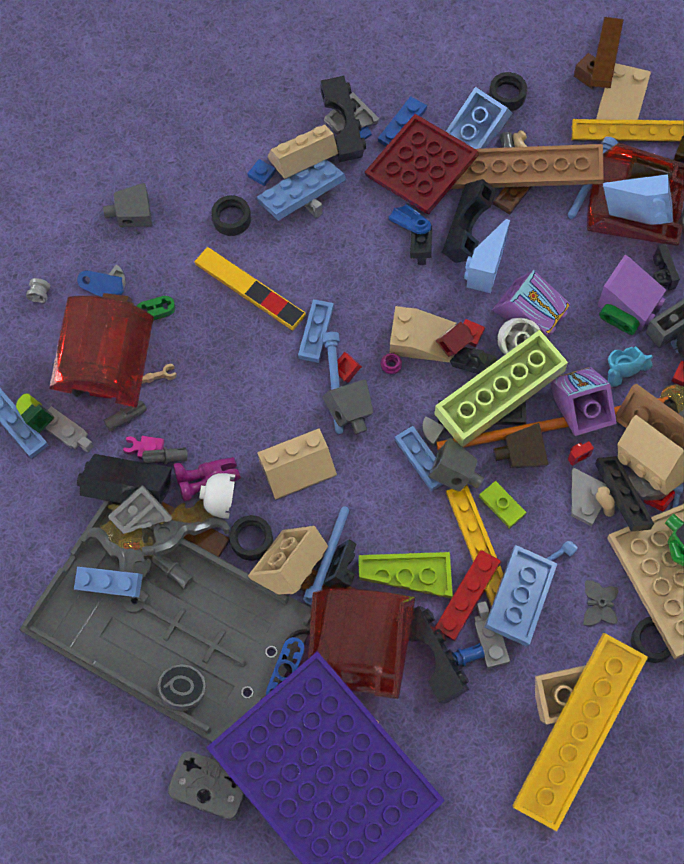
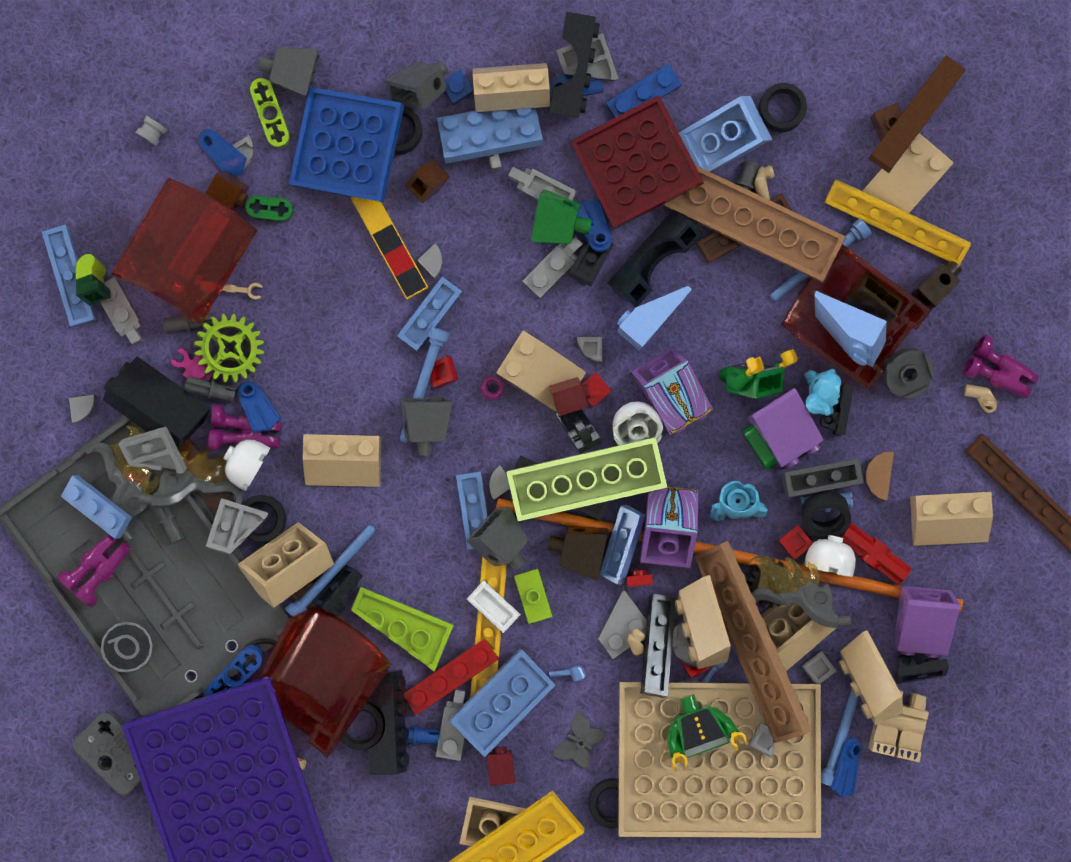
camera: 20 degrees right, 20 degrees up
none -> magenta piece [57,534,131,608]
none -> light grey tile [69,395,96,423]
none -> lime gear [194,314,264,383]
none -> light grey wing [205,498,268,555]
none -> blue piece [237,382,281,433]
none -> lime beam [250,78,290,149]
none -> blue plate [289,87,405,203]
none -> black tyre [336,701,385,751]
none -> dark grey torso [385,61,448,110]
none -> reddish brown brick [405,159,450,203]
none -> light grey tile [417,243,442,279]
none -> white tile [467,580,521,633]
none -> dark red brick [487,746,515,786]
none -> light grey hinge [508,167,577,201]
none -> light grey hinge [522,237,583,299]
none -> green torso [531,189,592,244]
none -> light grey tile [577,337,602,362]
none -> medium blue plate [599,505,646,585]
none -> green torso [720,349,798,398]
none -> medium azure hair [804,369,841,416]

